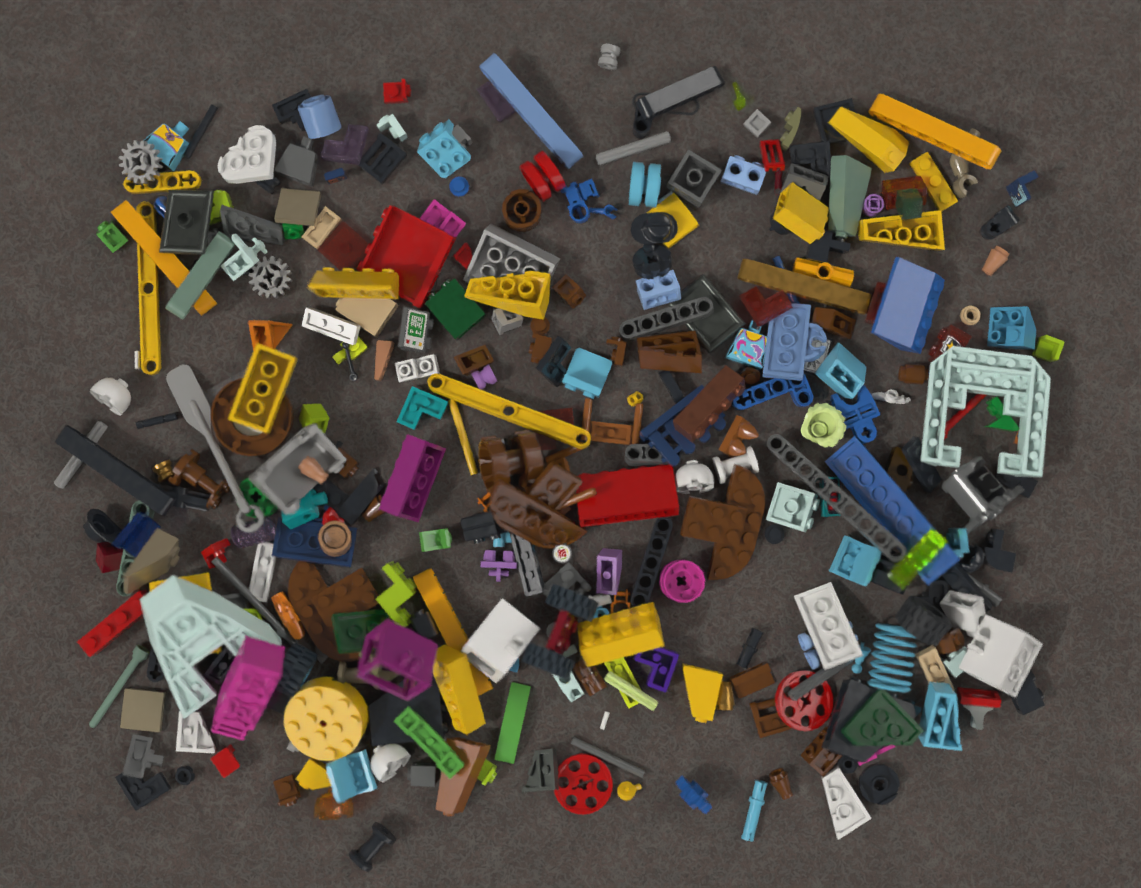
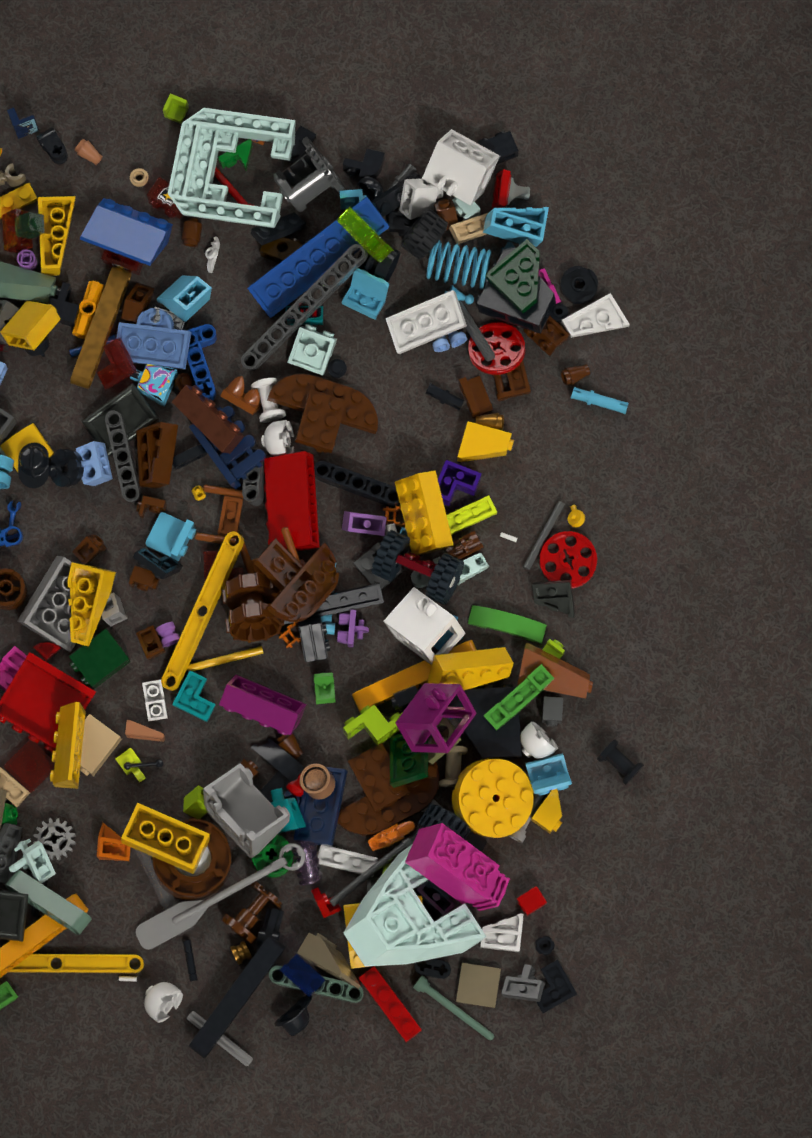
camera: 85 degrees left, 10 degrees down
dark red panel [96,542,123,573] -> none
reddish brown bracket [273,773,301,807] -> none
nougat cone [298,456,329,484] -> none
white plate [302,307,361,345] -> none
clear orange cylinder [314,788,354,820] -> none
slope [398,307,434,353] -> none
reddish brown plate [530,317,550,335] -> none
tile [552,544,572,563] -> none
yellowish green axle [604,671,658,710] -> none
dark pink wheel [659,560,705,603] -> none
blue gear [675,775,712,814] -> none
yellowish green hair [801,403,846,447] -> none
blue piece [831,384,880,444] -> none
dark azure slope [987,306,1036,349] -> none

